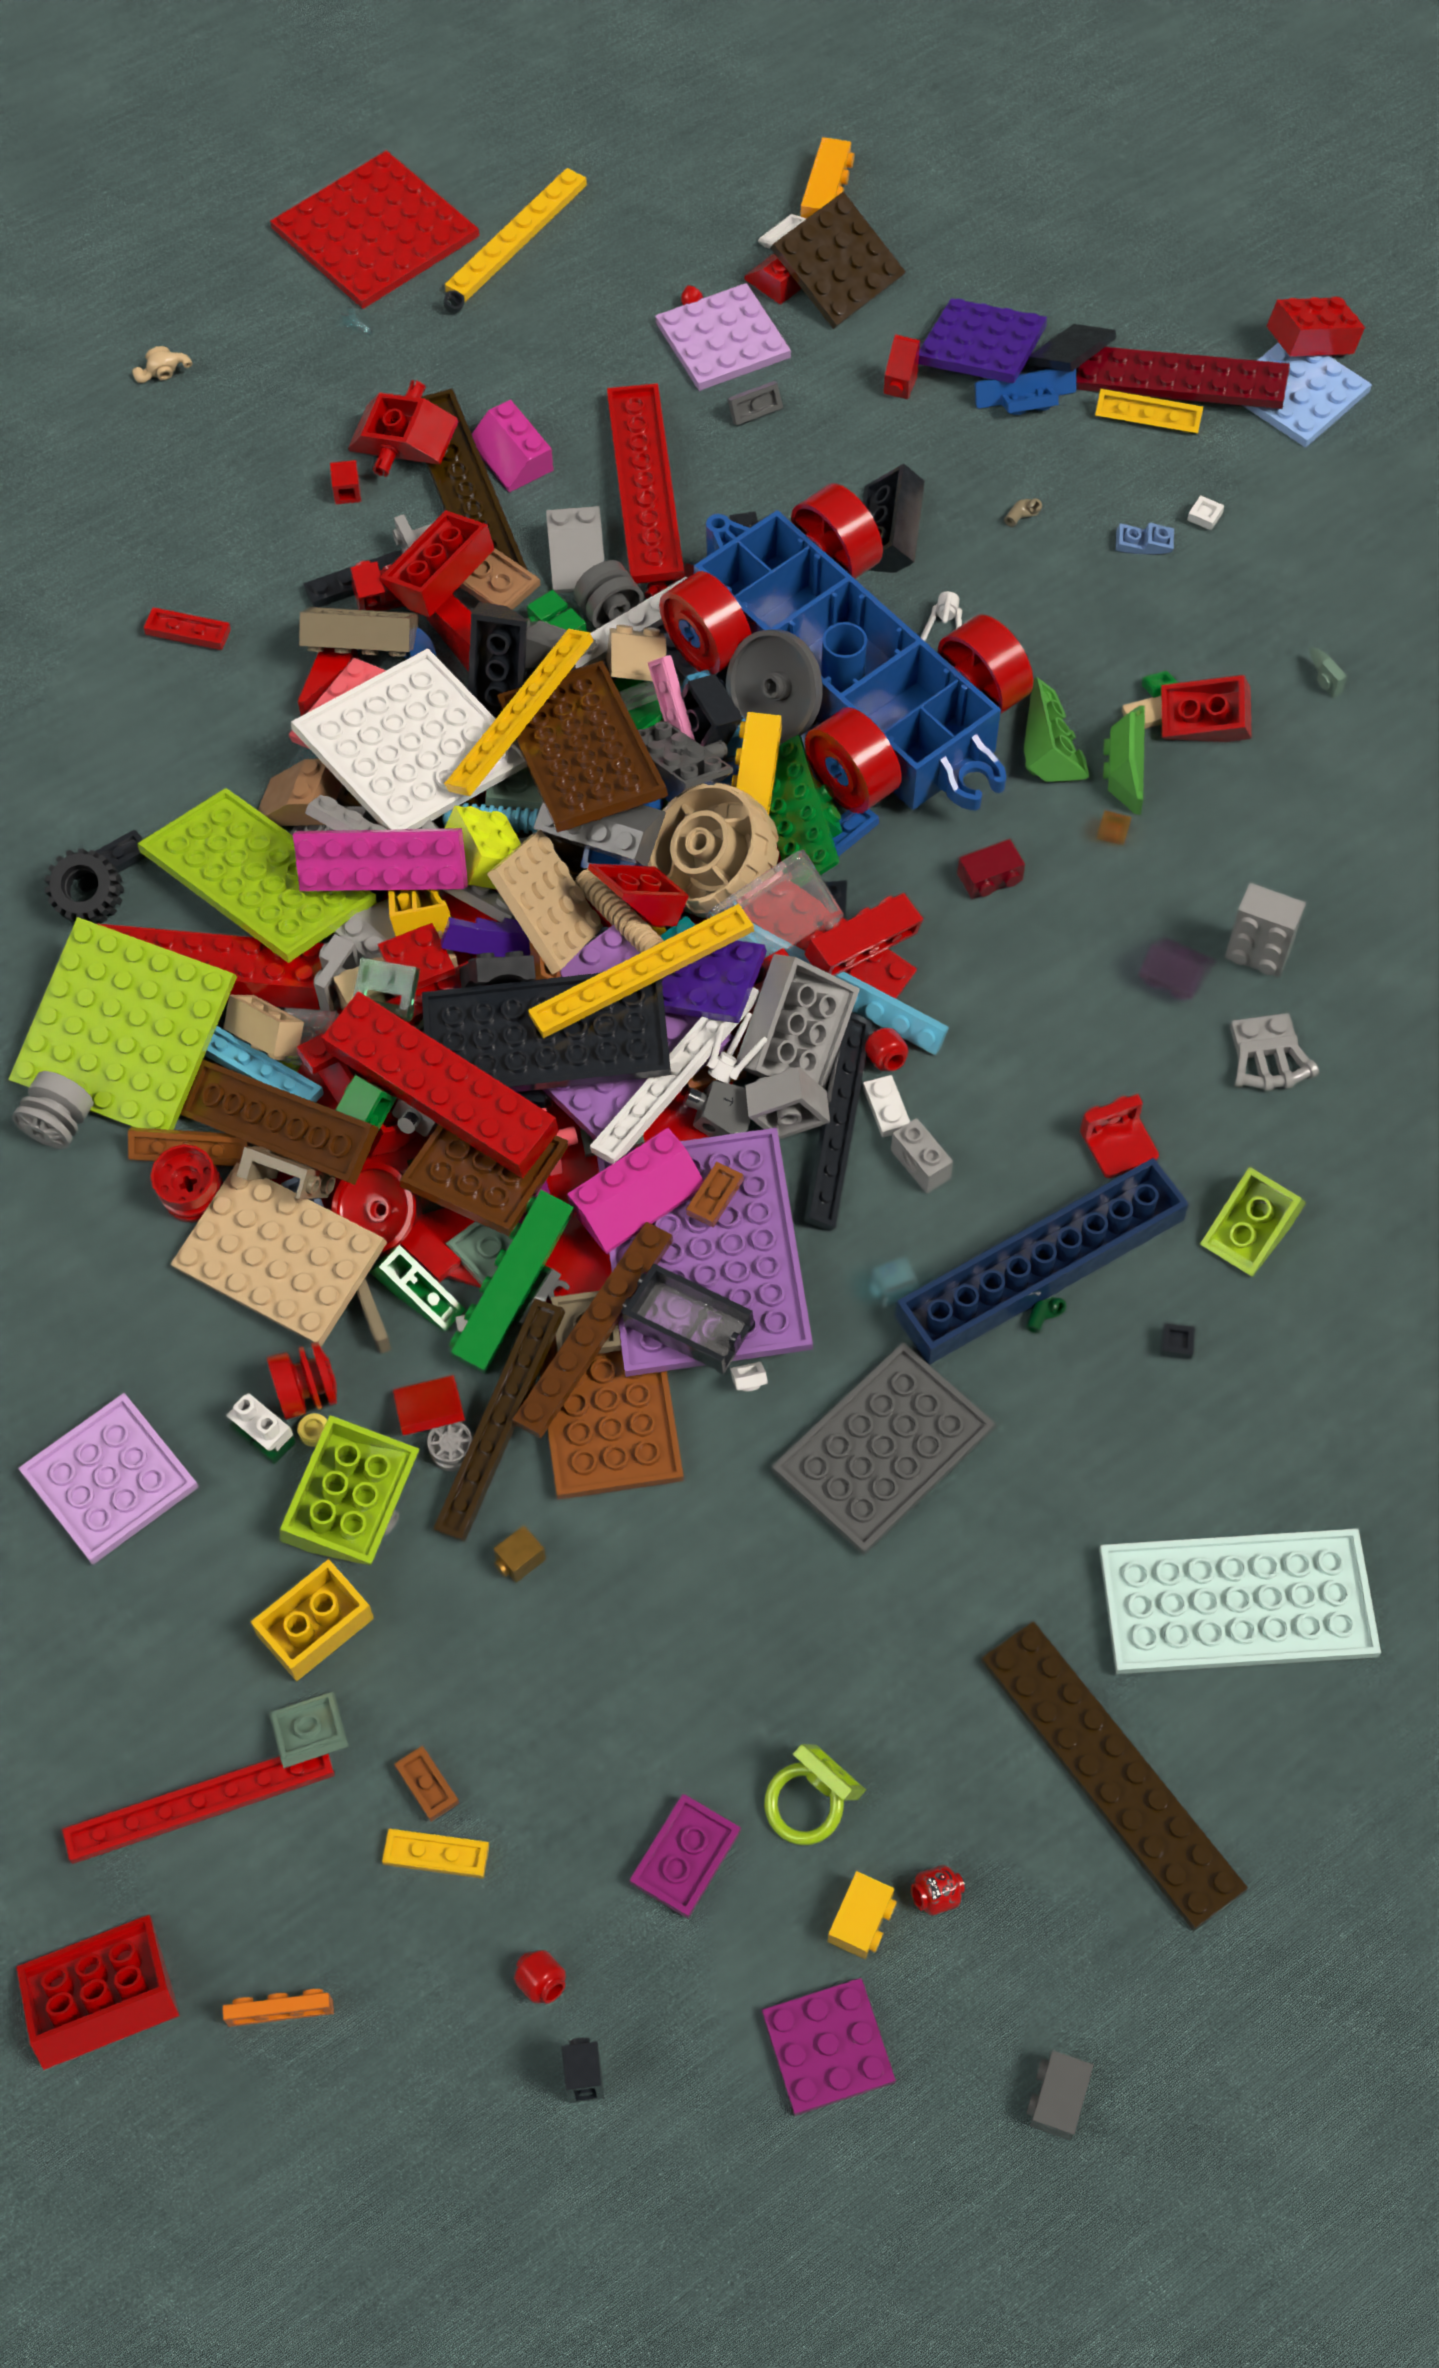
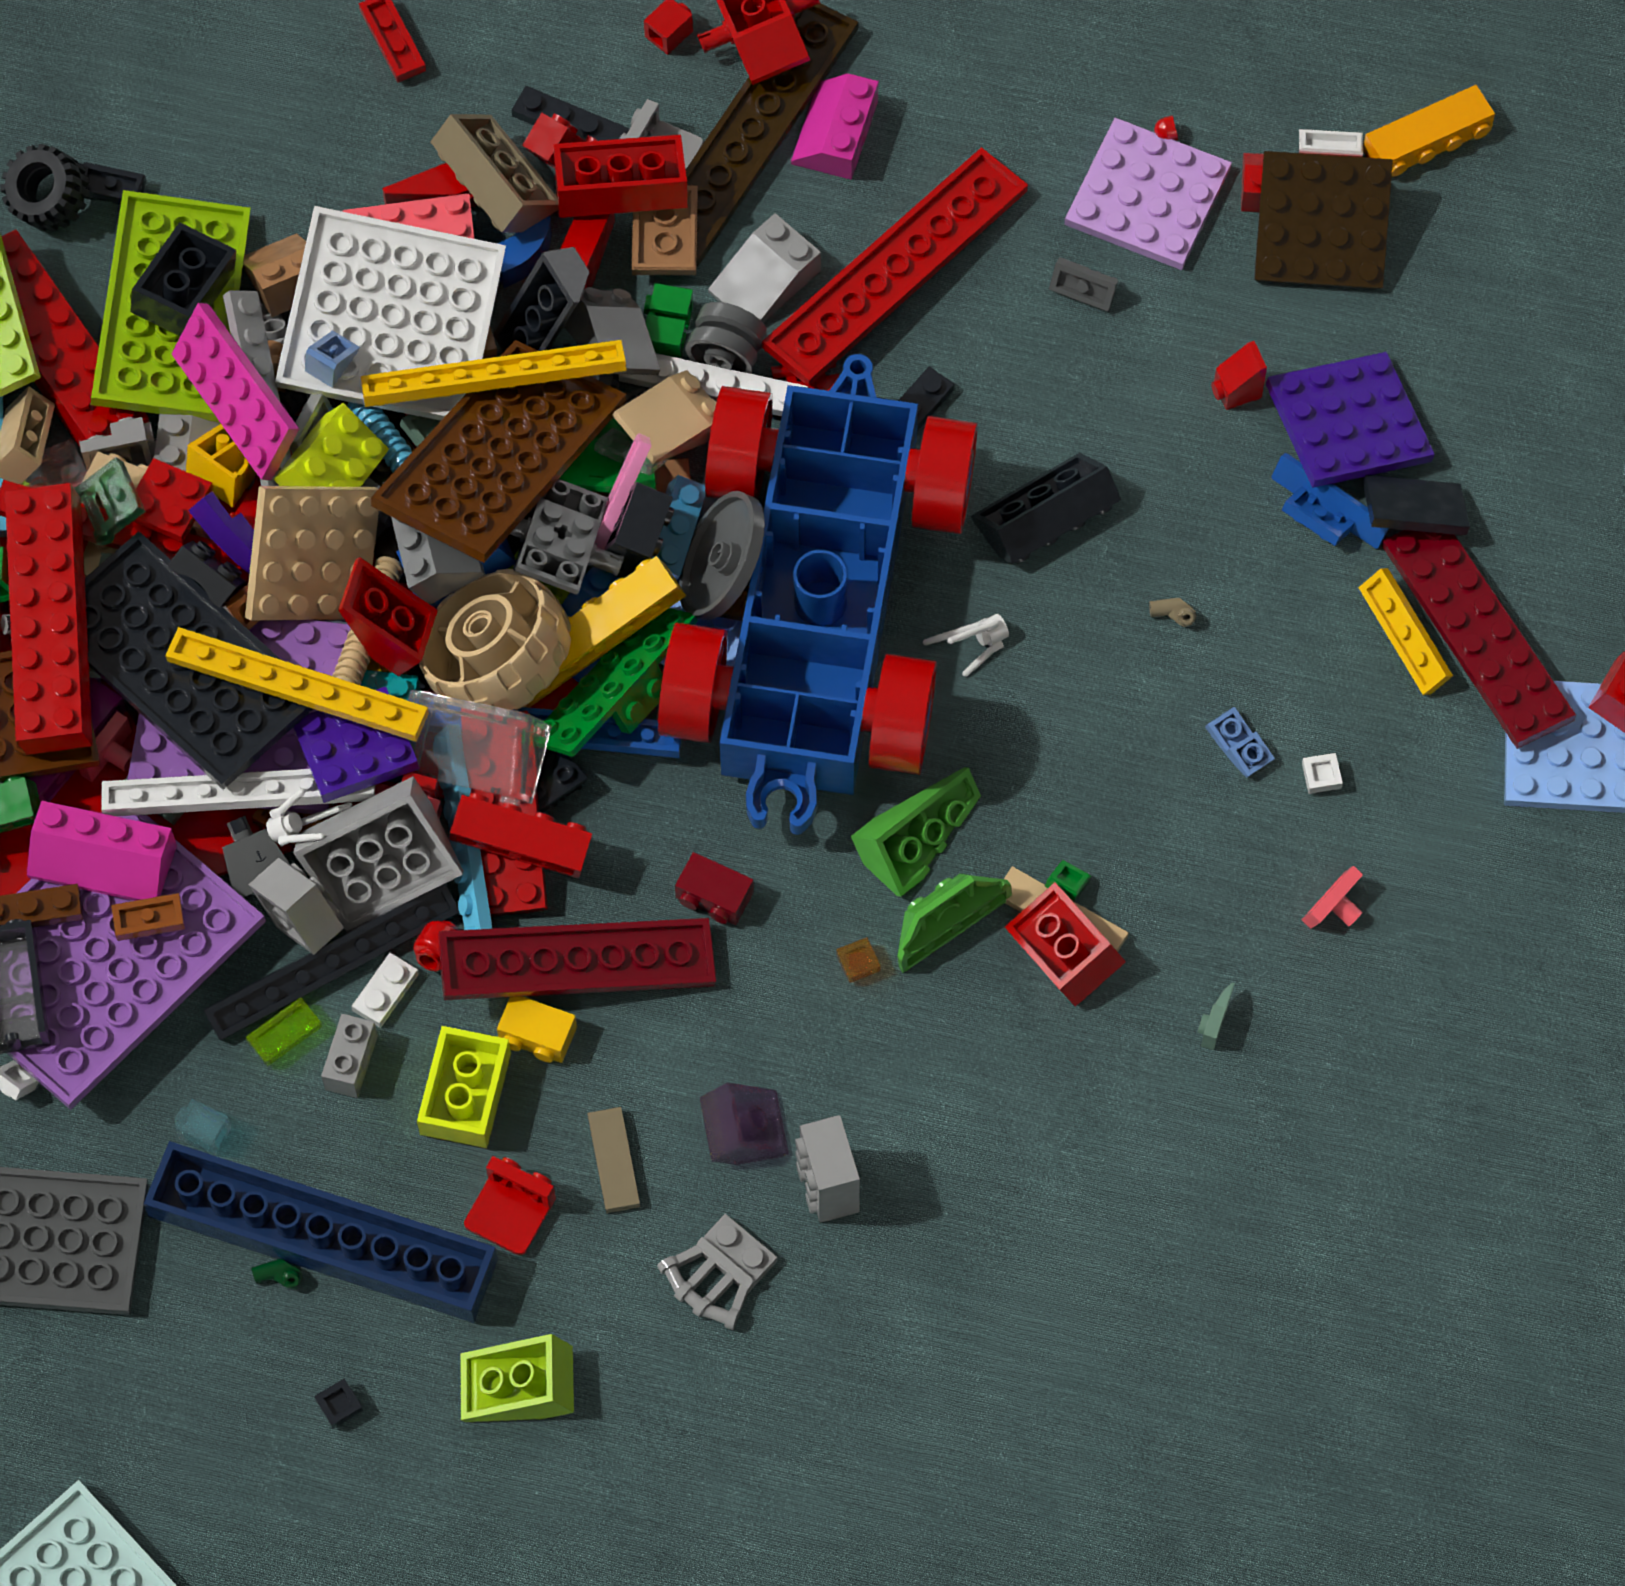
camera: 50 degrees right, 5 degrees up
none -> black brick [130,222,237,336]
none -> clear neon green plate [246,997,322,1067]
none -> medium blue slope [305,330,360,388]
none -> neon yellow brick [417,1026,511,1148]
none -> dark red plate [438,918,716,1000]
none -> yellow brick [497,996,577,1063]
none -> dark tan tile [587,1107,640,1213]
none -> coral tile [1301,866,1363,929]

